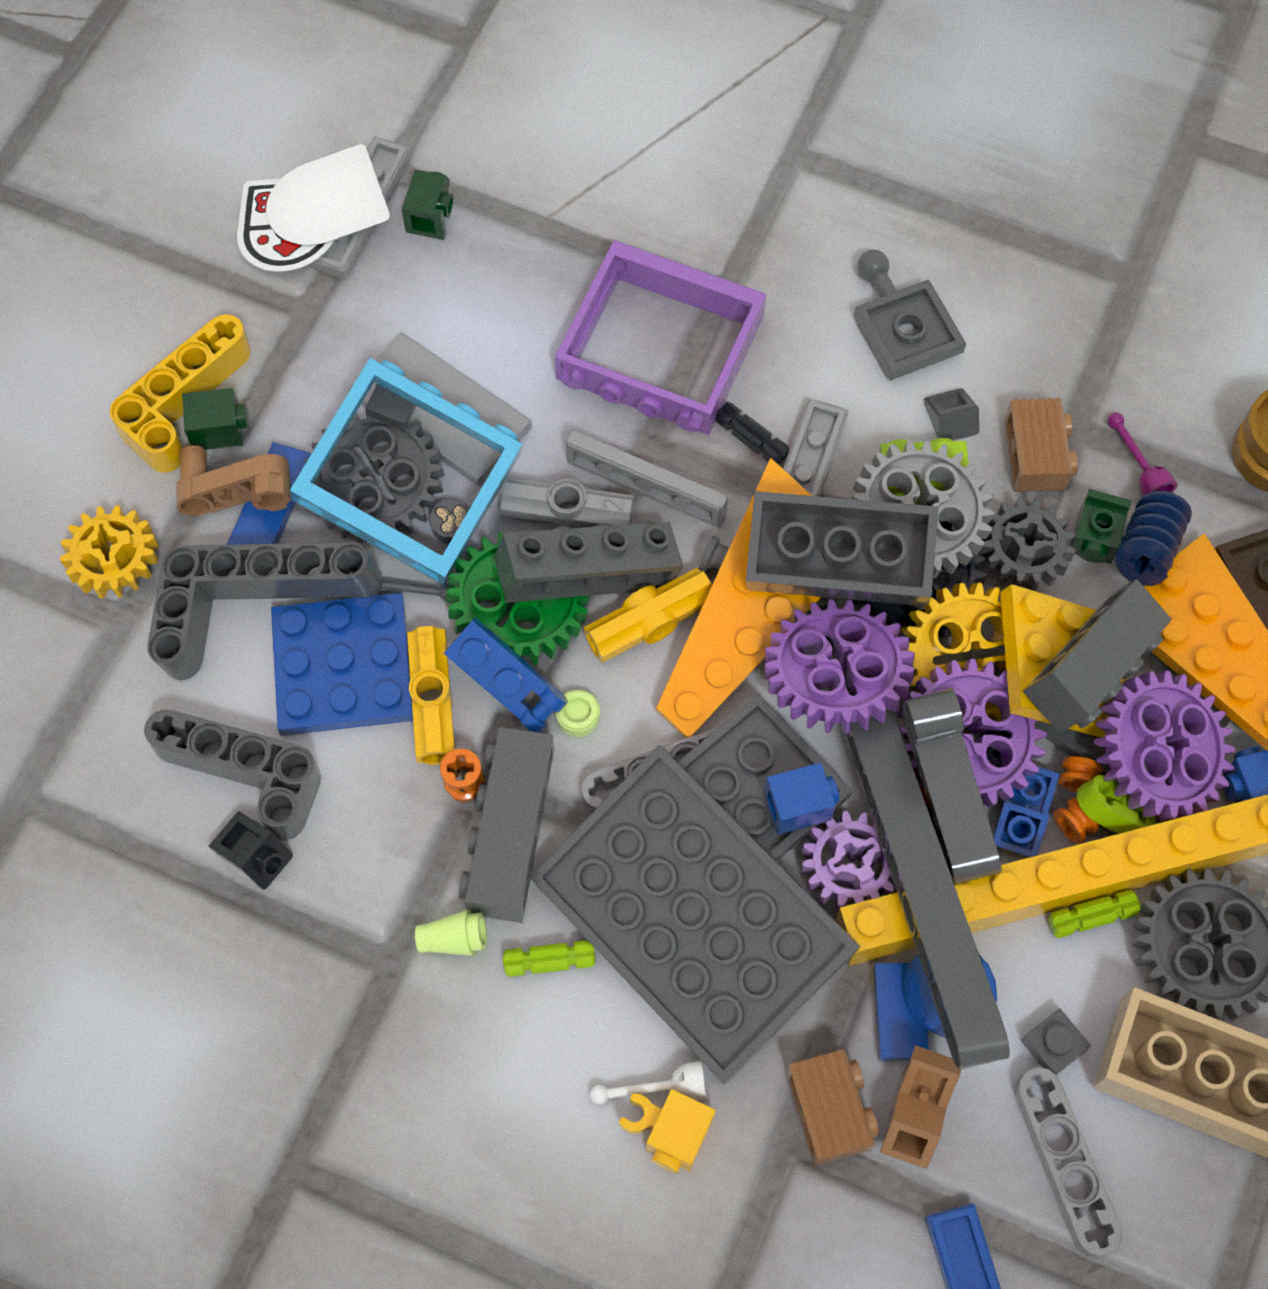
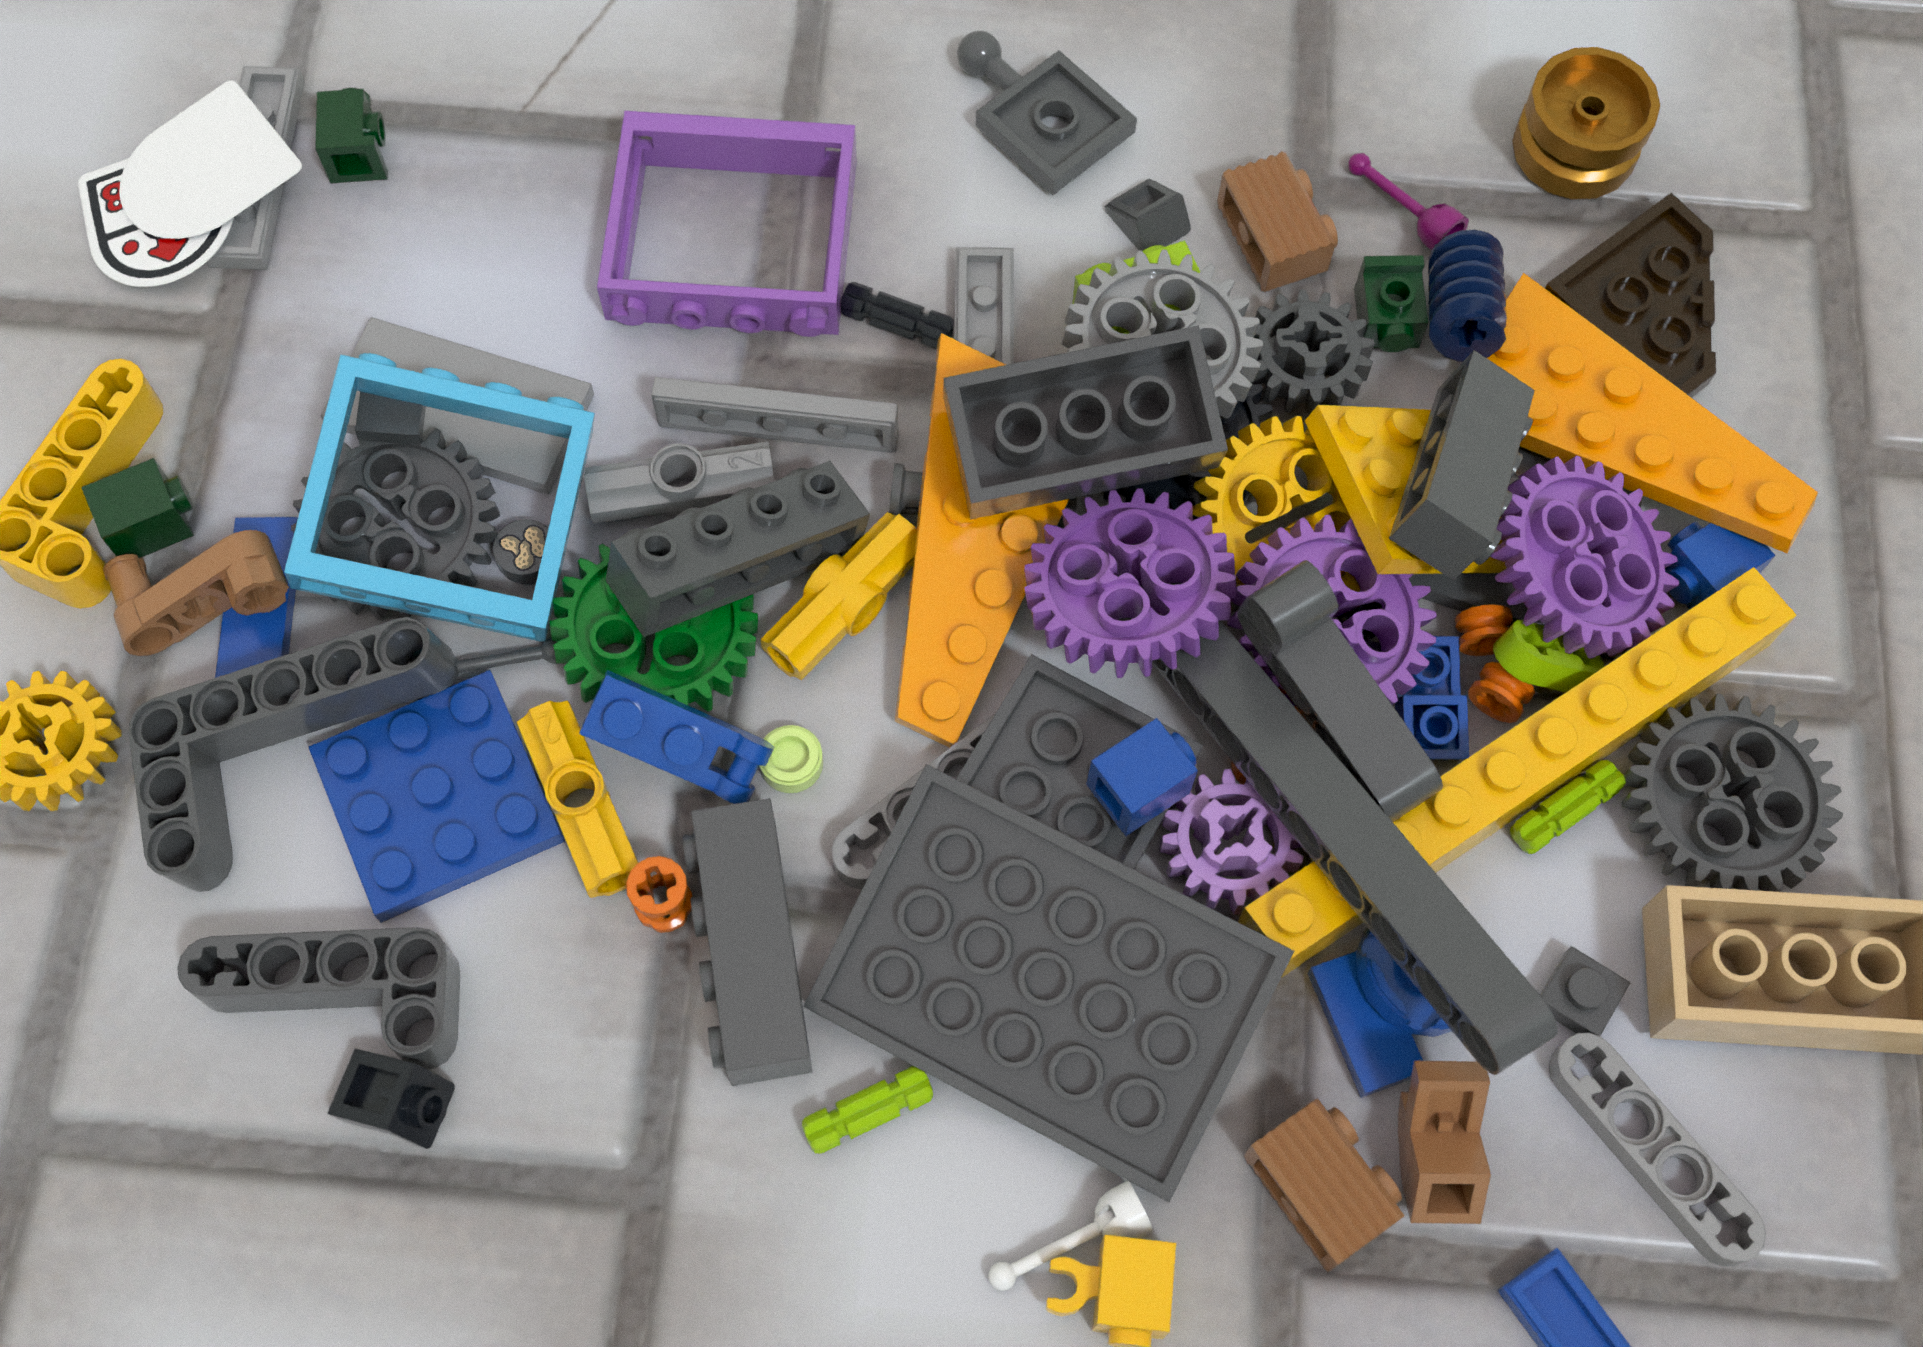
camera: 20 degrees left, 0 degrees up
yellowish green cone [415,909,487,956] -> none

